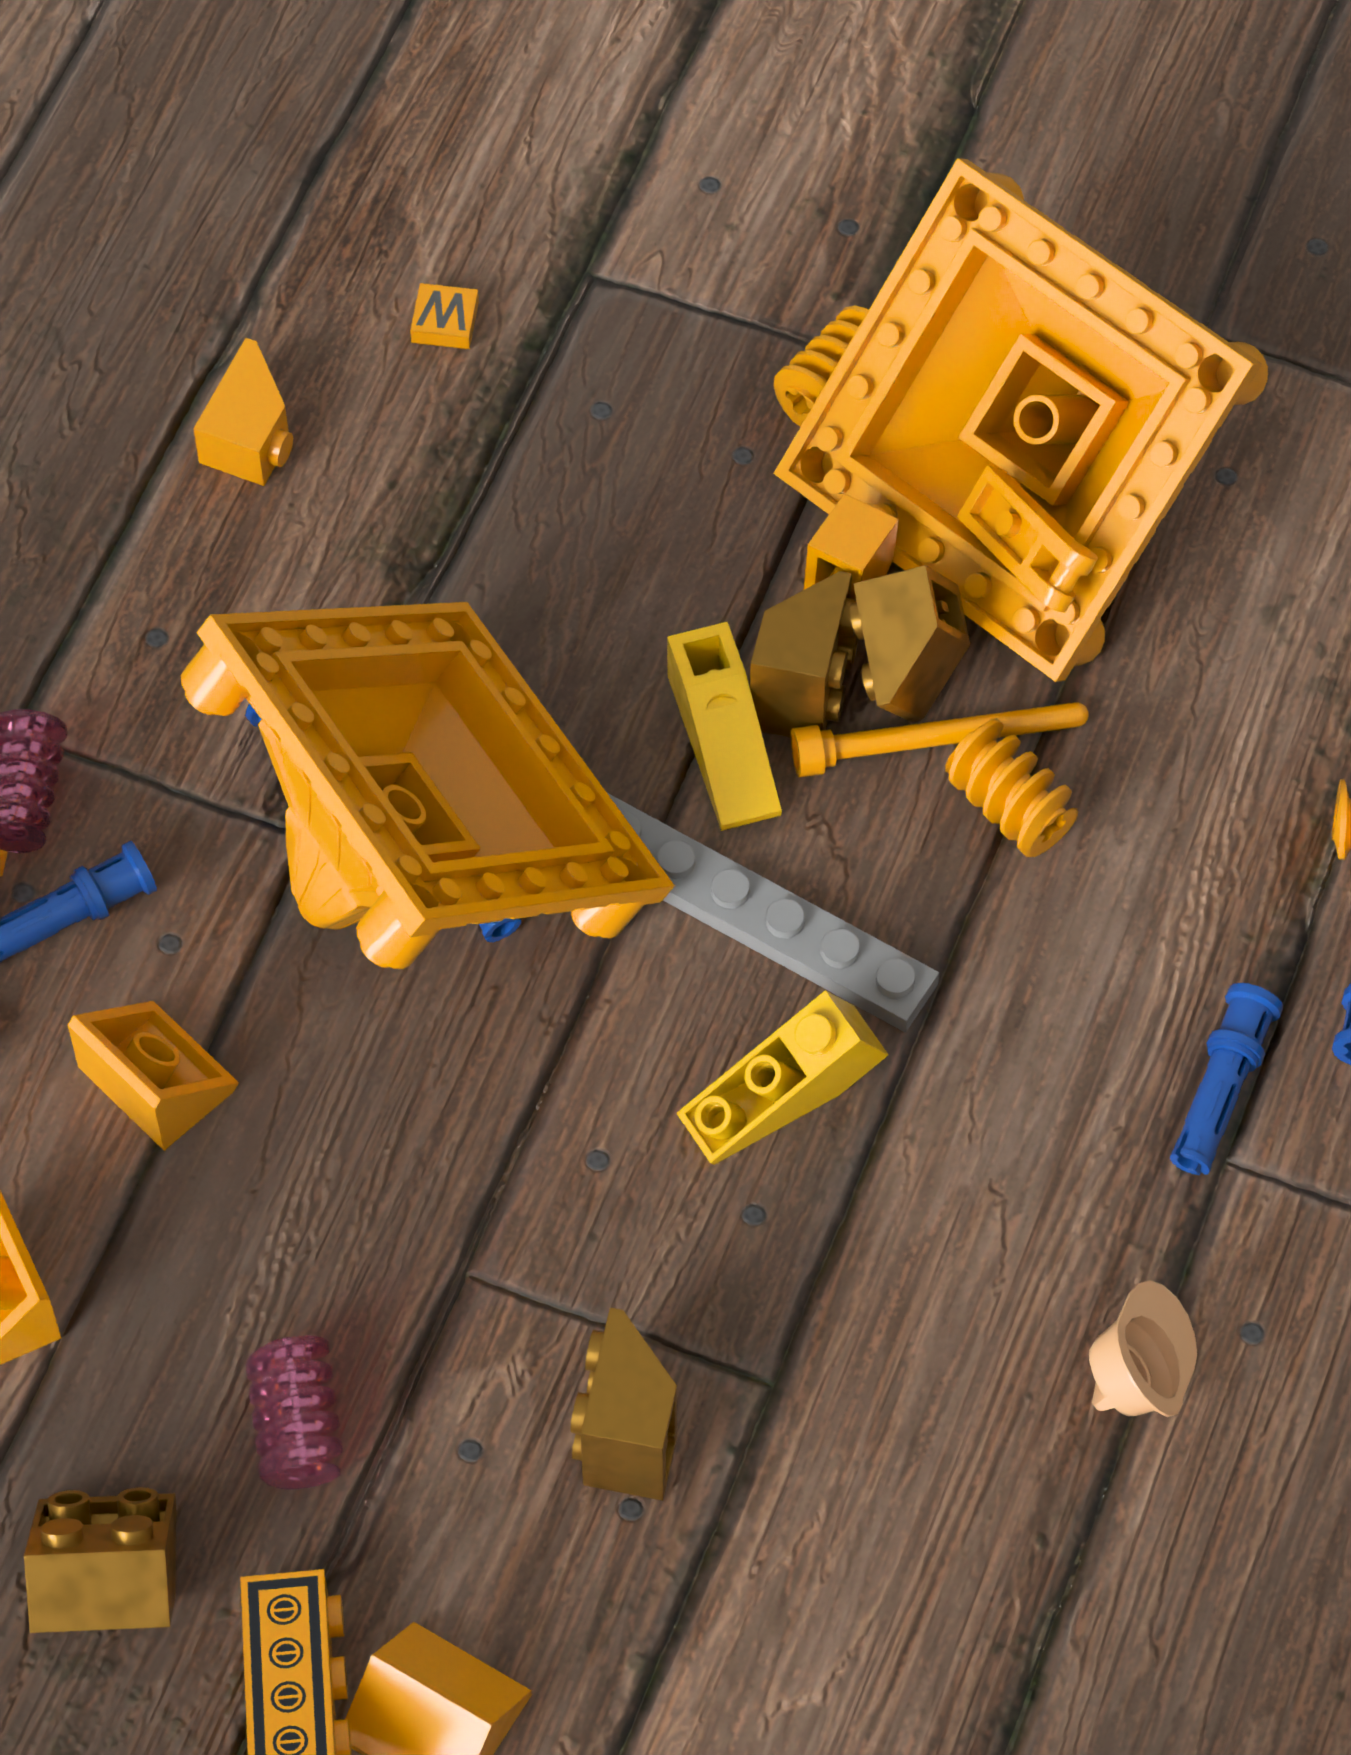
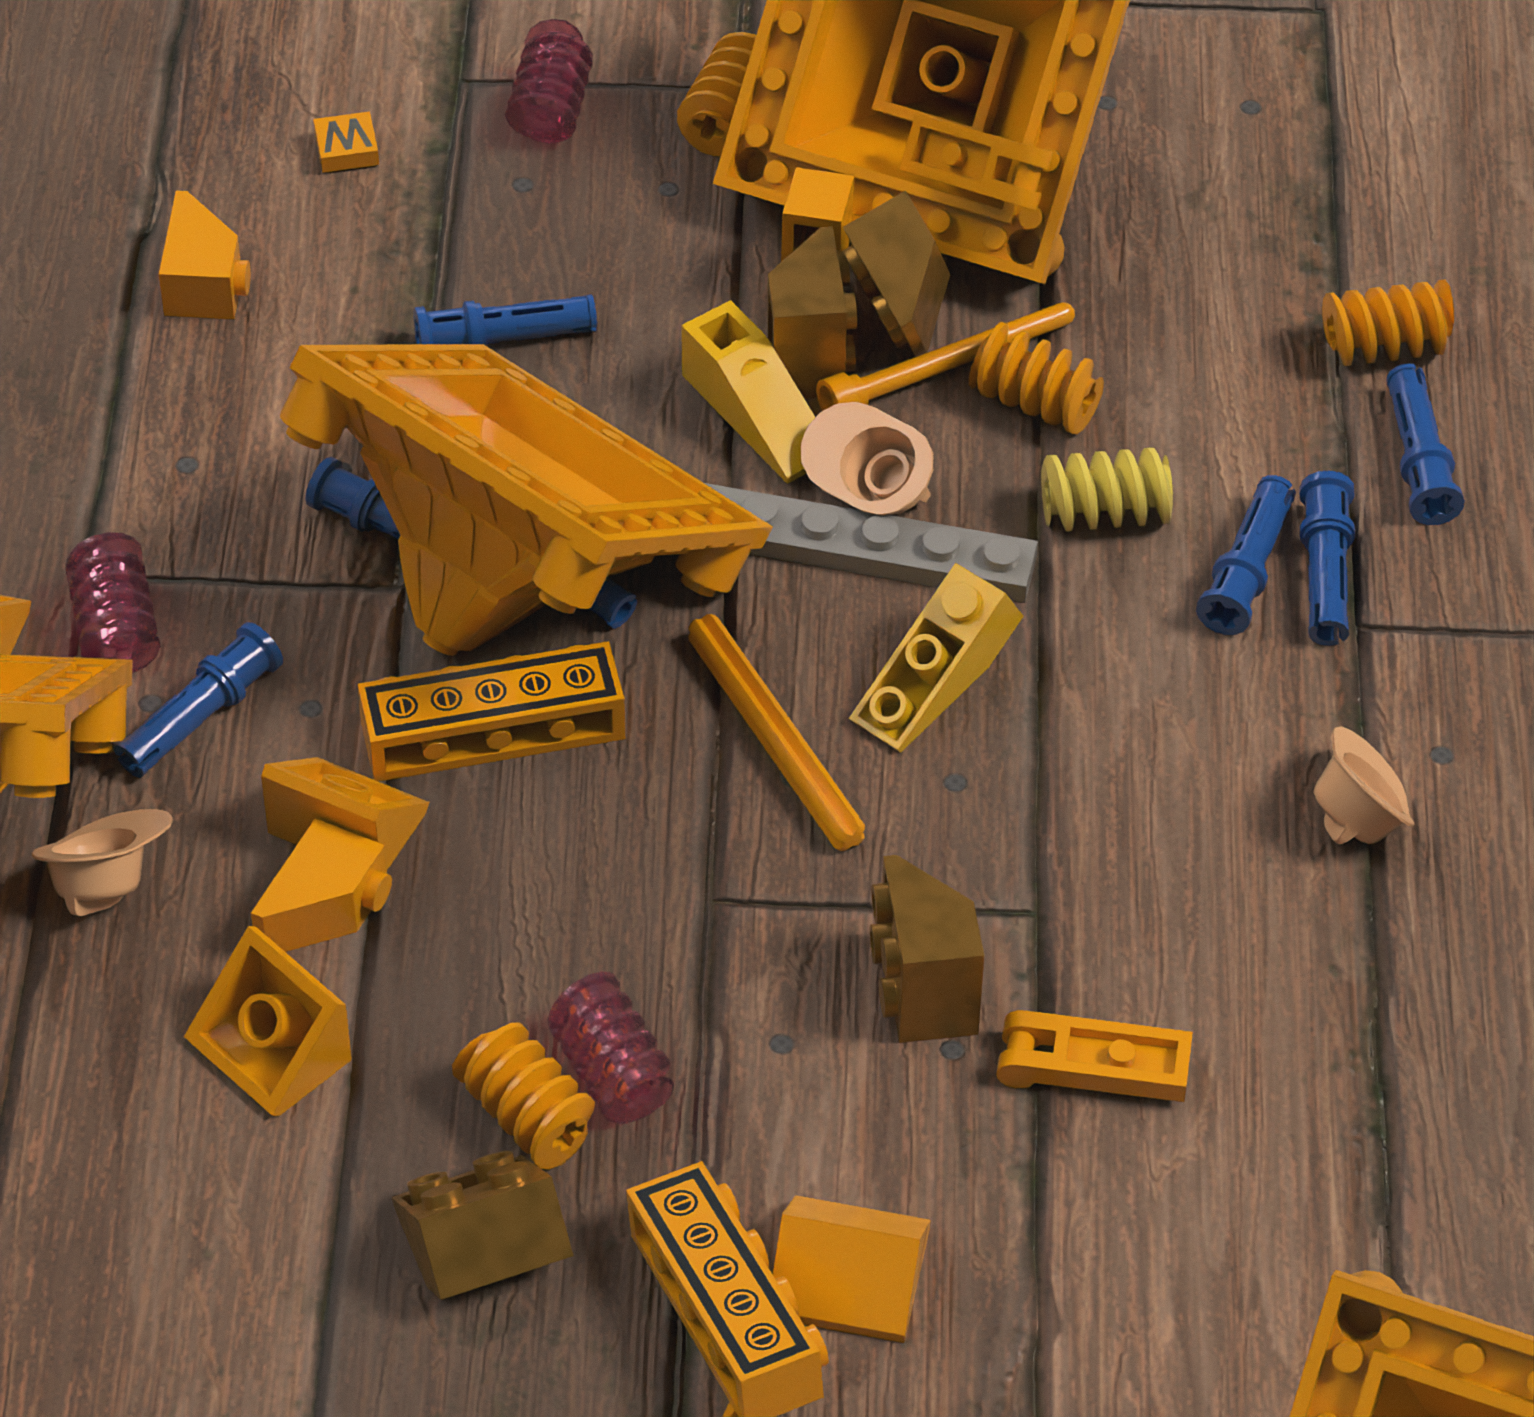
camera: 20 degrees left, 10 degrees down
none -> light orange slope [251,818,392,952]
none -> light orange brick [357,641,626,782]
none -> blue pin [413,294,597,346]
none -> light orange piece [452,1022,595,1169]
none -> clear pink piece [504,19,593,144]
none -> light orange axle [688,614,865,851]
none -> light nougat piece [801,402,933,516]
none -> light orange plate [996,1010,1193,1102]
none -> light yellow piece [1041,447,1173,531]
none -> blue pin [1196,475,1296,635]

